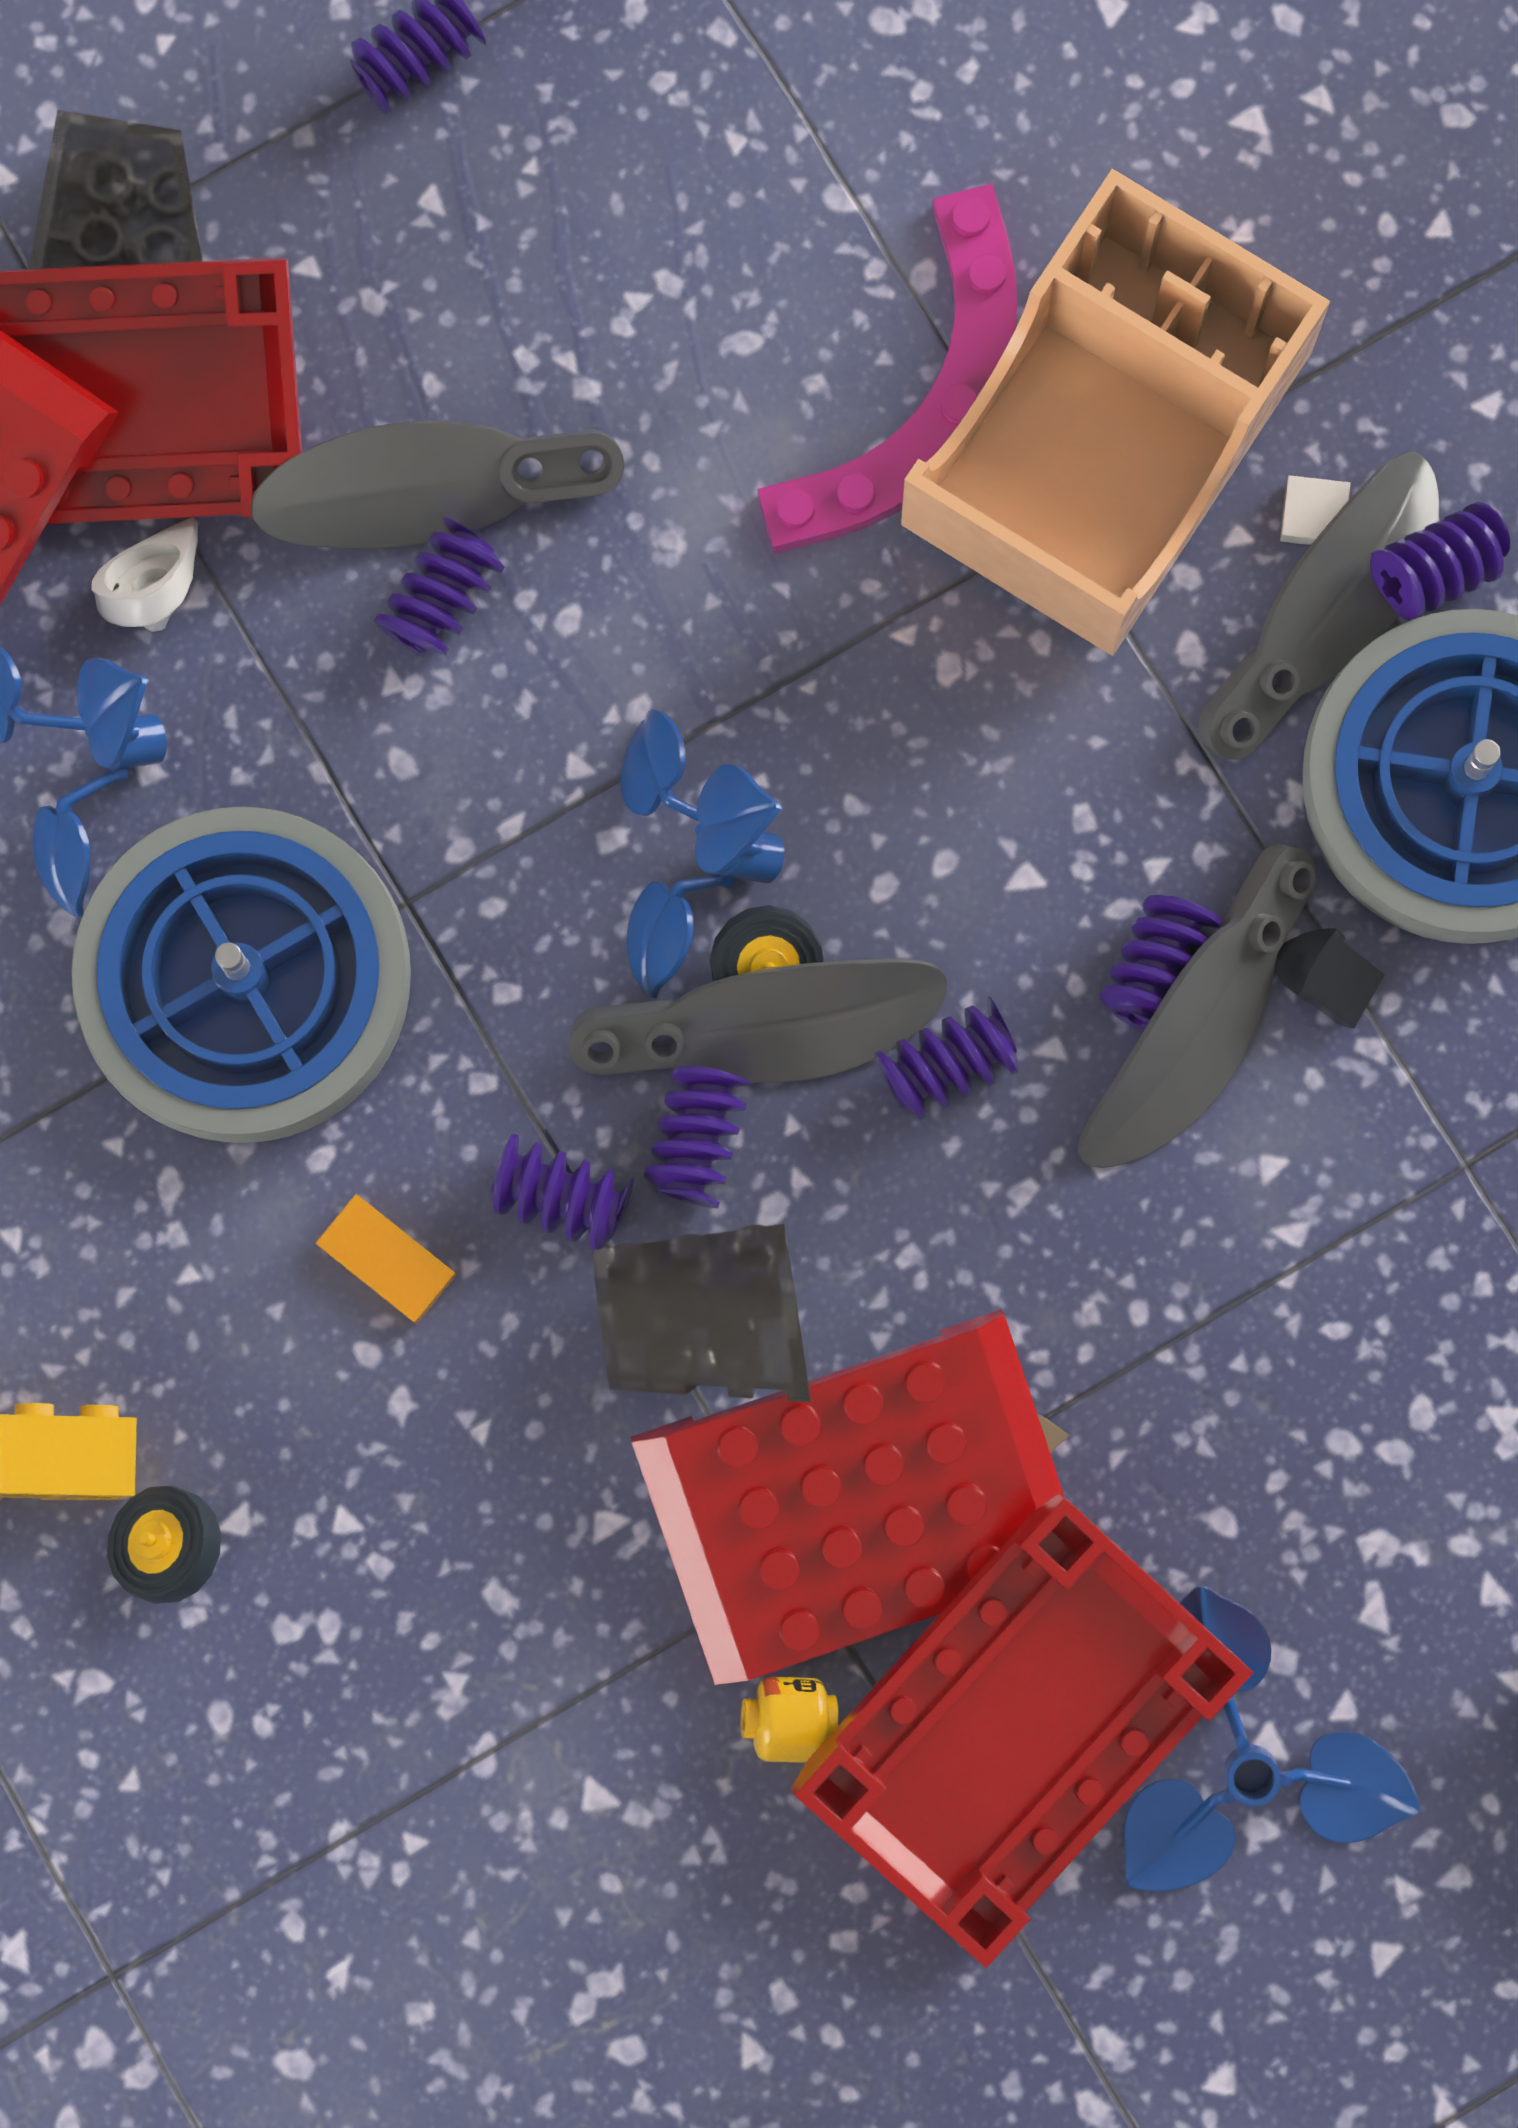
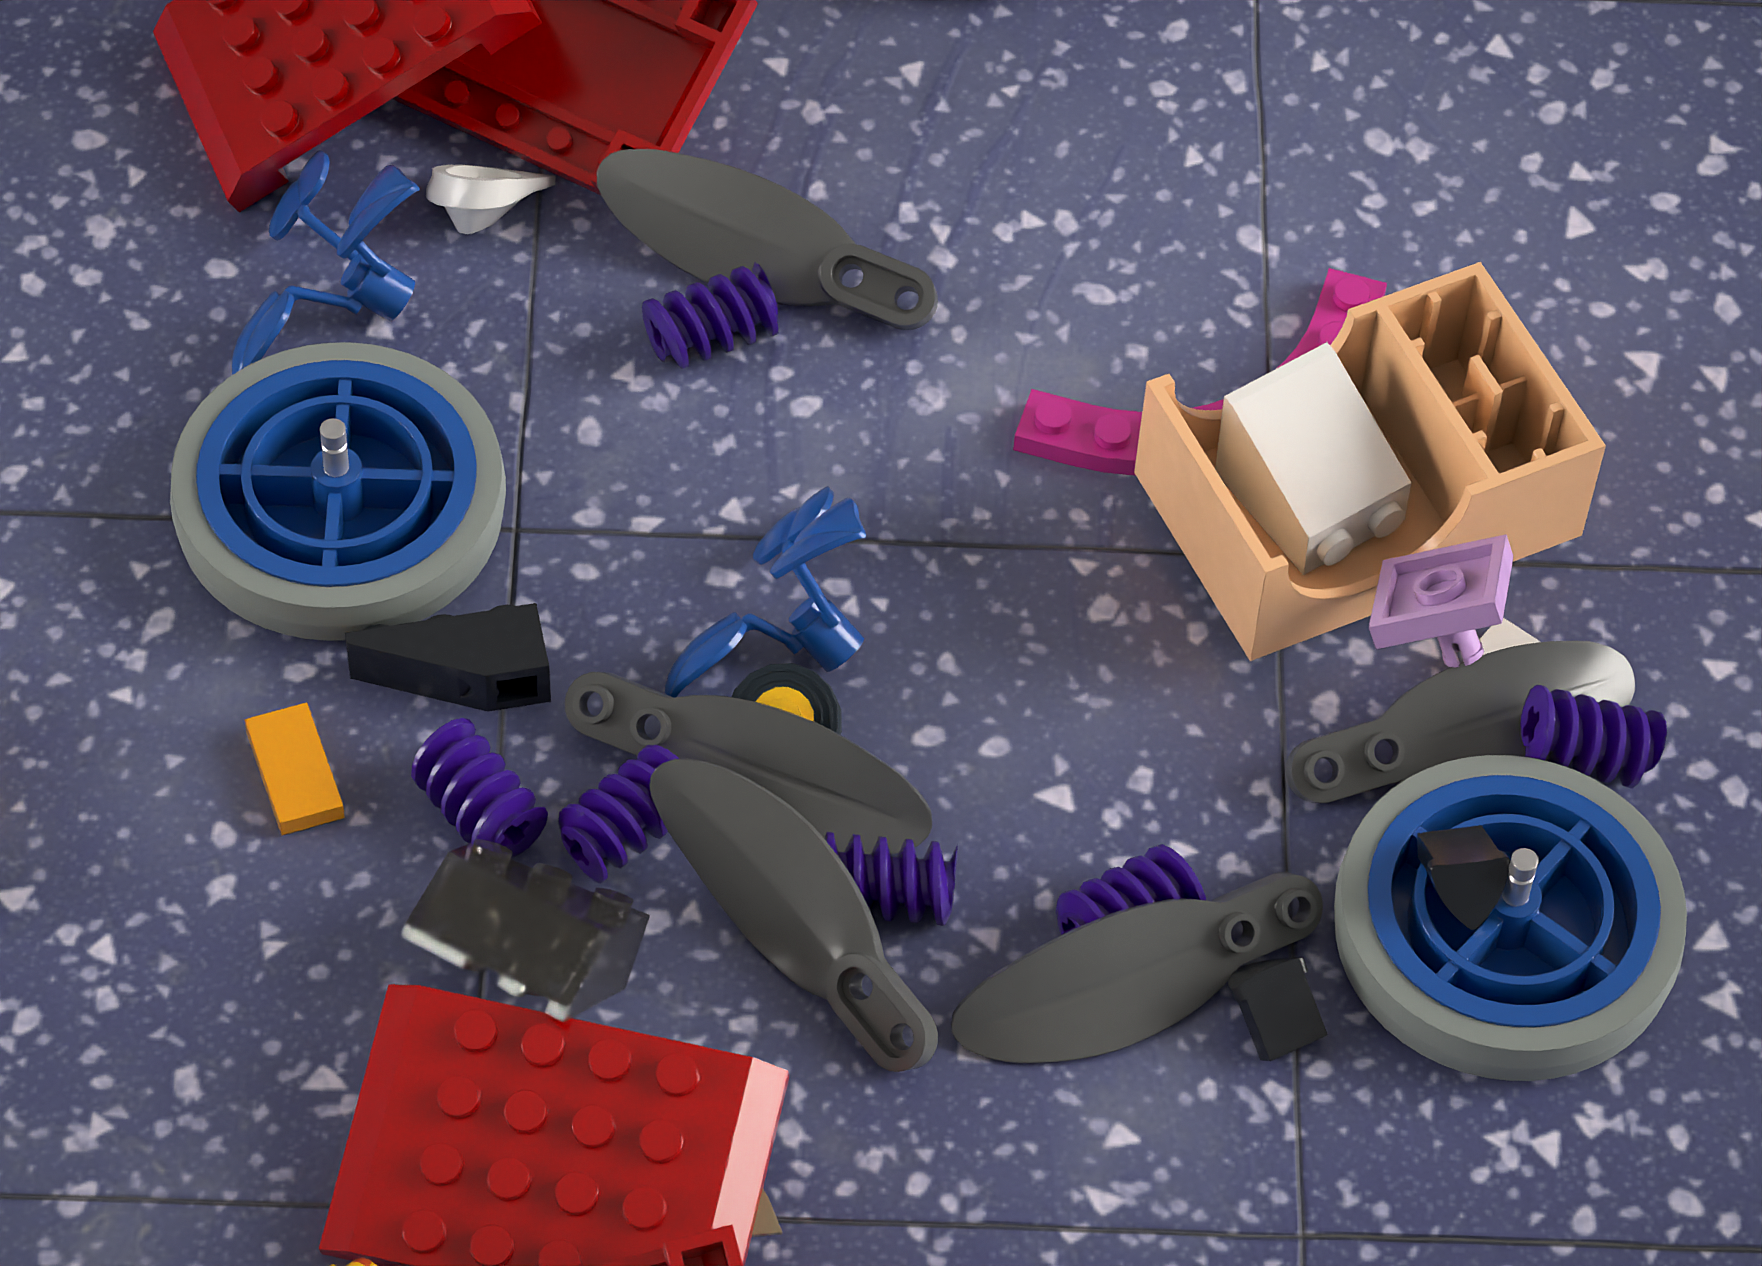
camera: 25 degrees right, 25 degrees down
none -> black slope [345,603,551,712]
none -> dark grey plant [649,759,938,1072]
none -> white slope [1215,342,1411,575]
none -> lavender tile [1369,534,1513,668]
none -> black tile [1417,825,1510,930]

